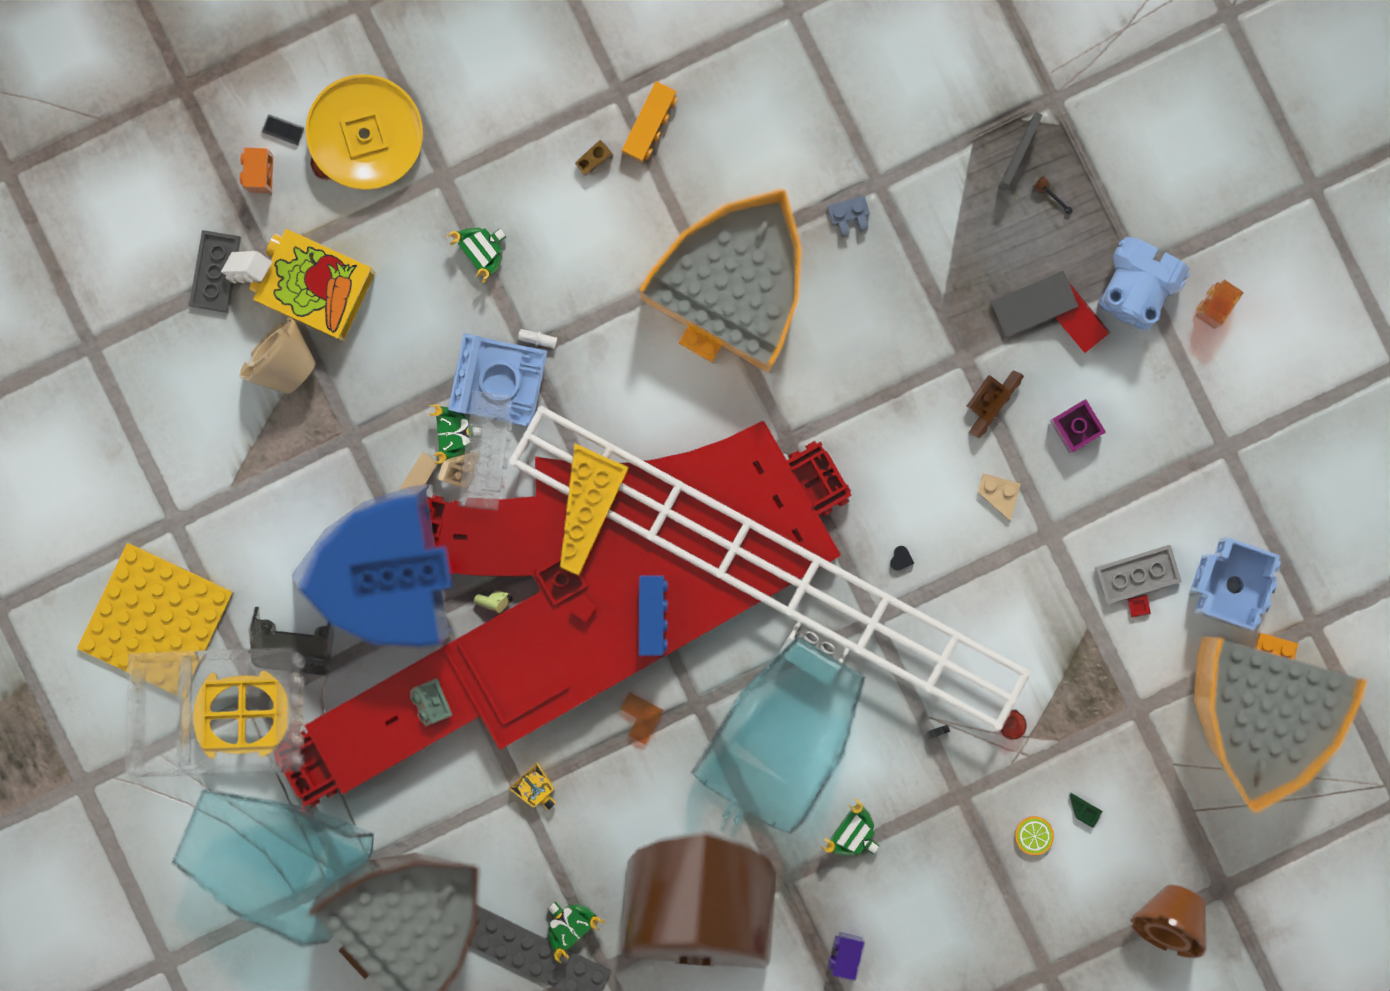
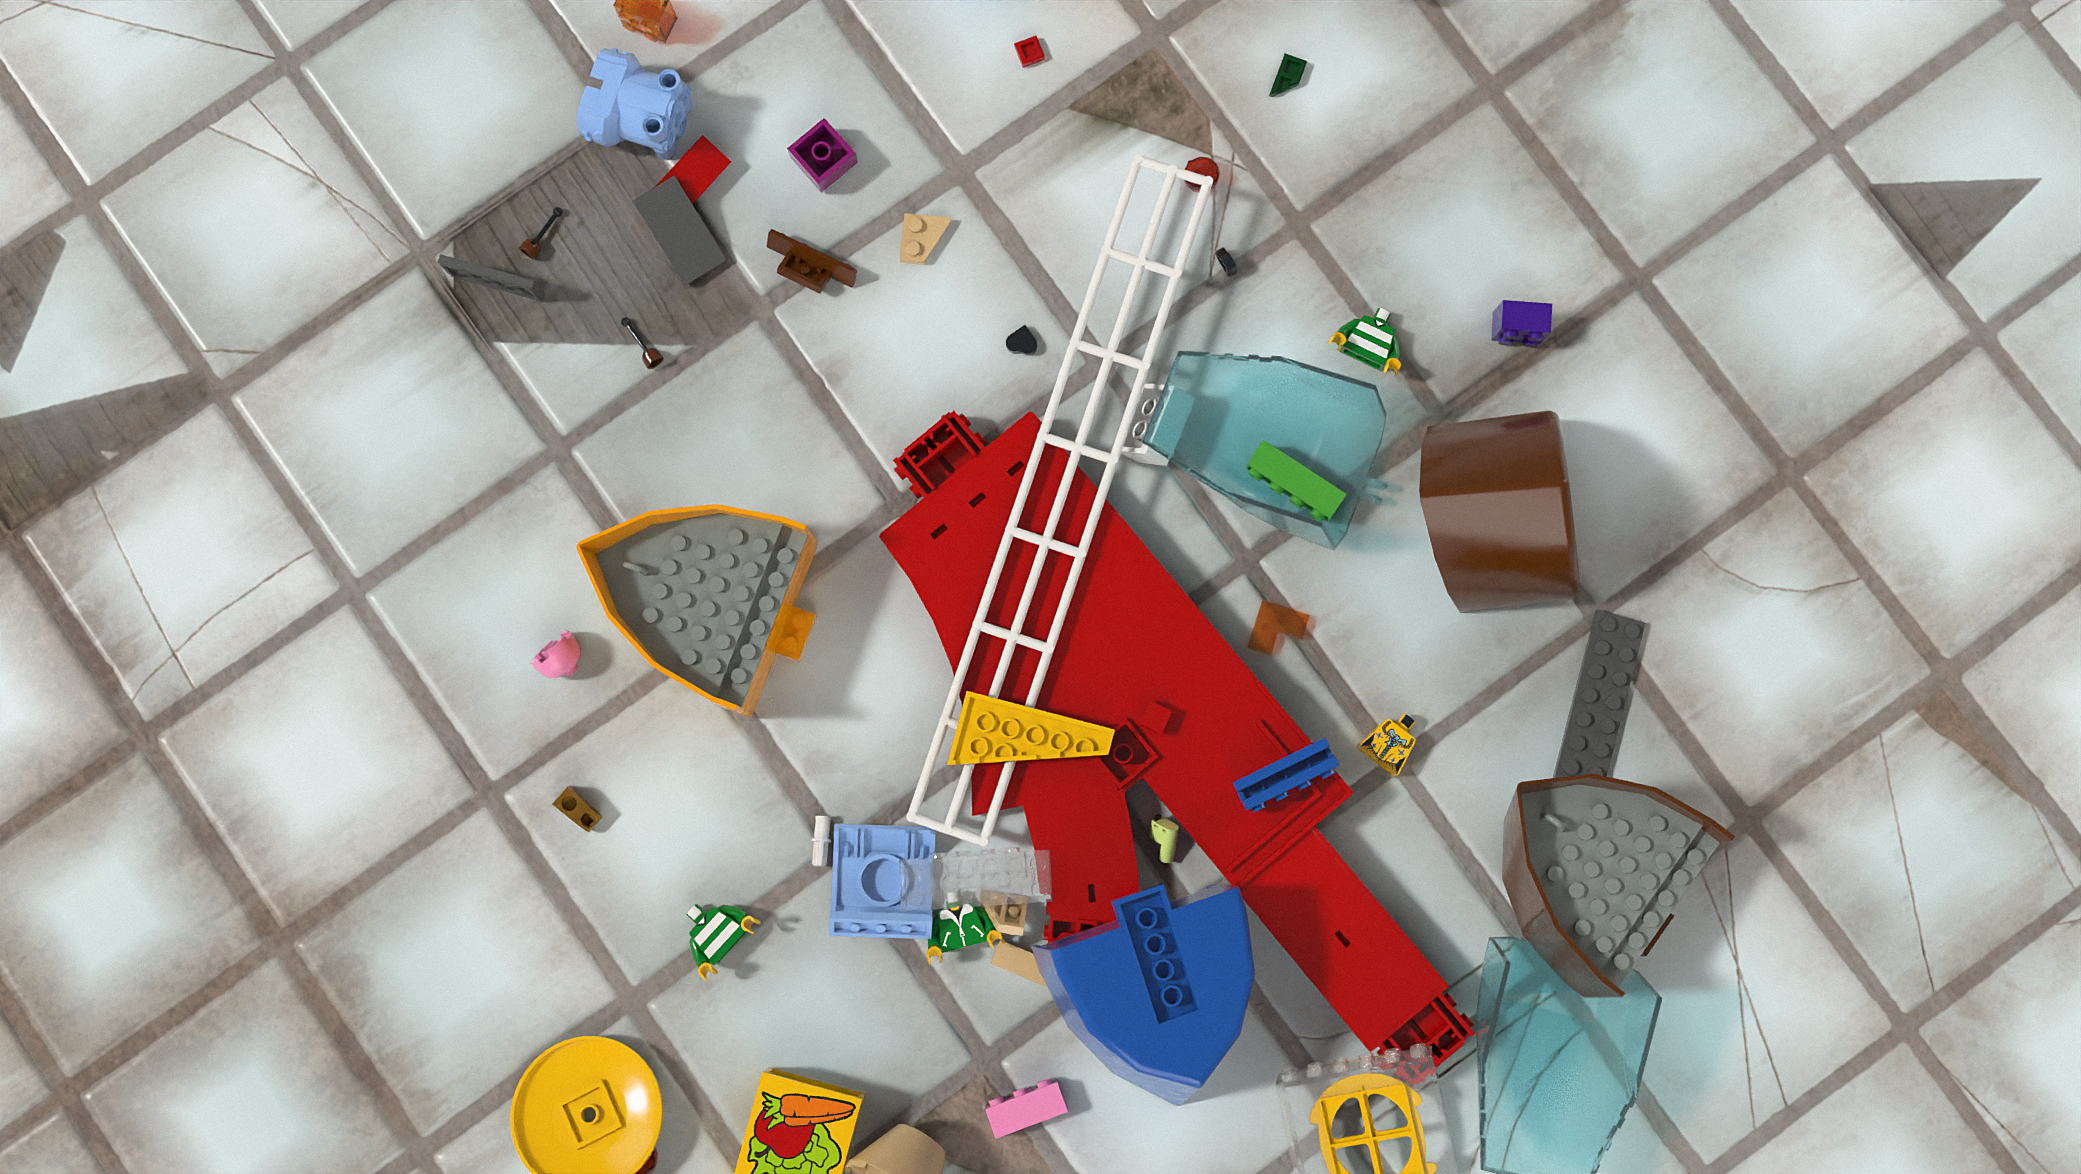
camera: 100 degrees left, 5 degrees down
clear smoke windscreen [249,607,334,675] -> none
sand green bracket [410,679,452,727] -> none
green torso [547,901,605,963] -> none
light orange brick [622,81,678,163] -> none
blue brick [639,576,668,656] -> none
sand blue plate [827,195,870,237] -> none
lime tile [1015,816,1054,855] -> none
light grey plate [1095,545,1182,605] -> none
none -> bright pink cylinder [530,630,581,678]
none -> hinge [621,317,664,369]
none -> bright pink brick [985,1078,1068,1139]
none -> blue brick [1232,737,1339,813]
none -> bright green brick [1246,440,1347,522]

